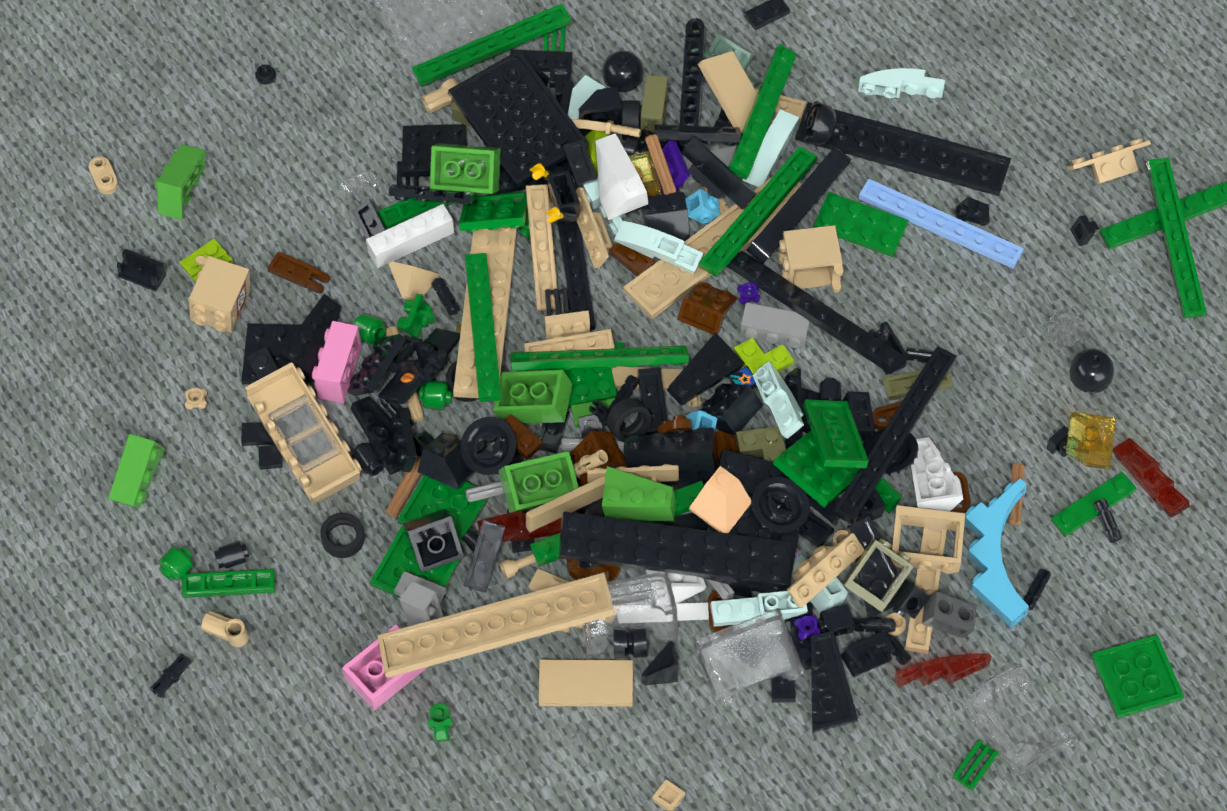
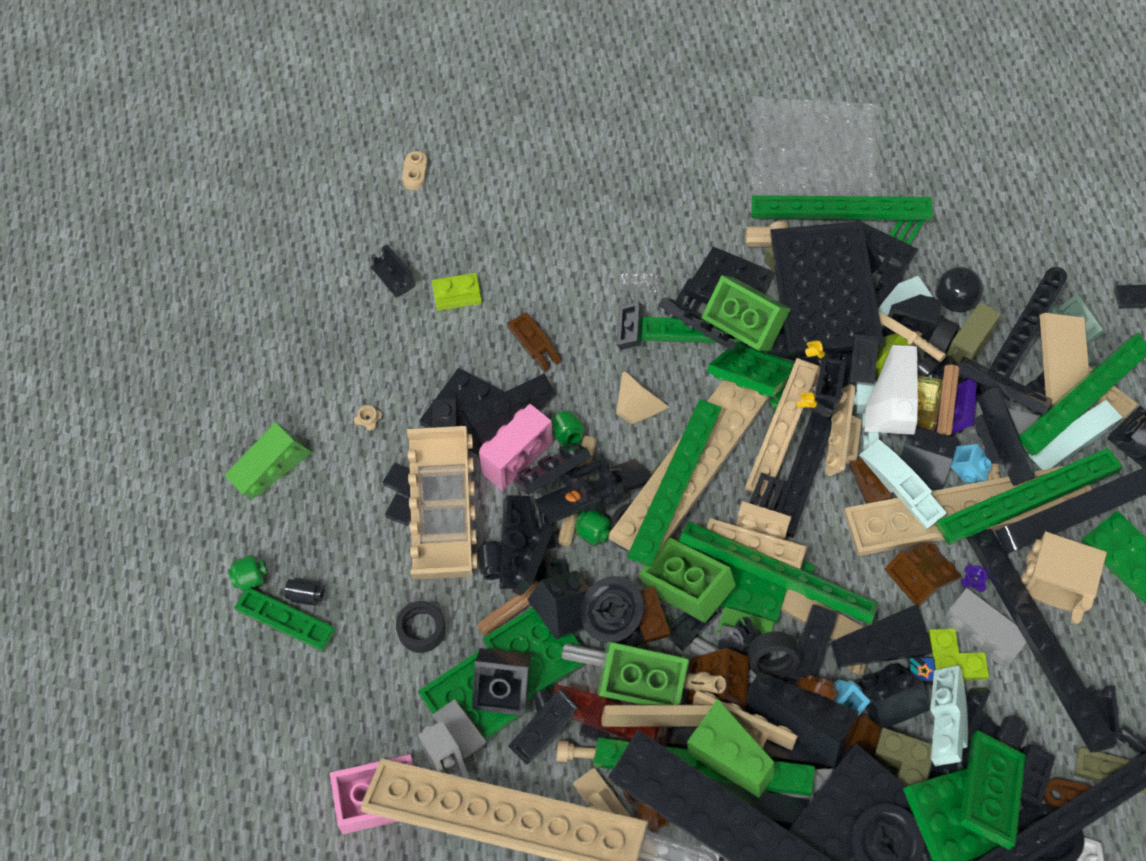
camera: 30 degrees right, 0 degrees up
black pin [149,653,192,698] -> none
bright green wedge [155,144,206,220] -> none
tan container [189,256,250,333] -> none
tan piece [201,611,249,647] -> none
black plate [255,64,276,85] -> none
white brick [366,204,454,268] -> none
green hips [397,294,436,338] -> none
black axle [431,278,460,316] -> none
black axle [610,375,638,409] -> none
light nougat slope [689,466,751,533] -> none

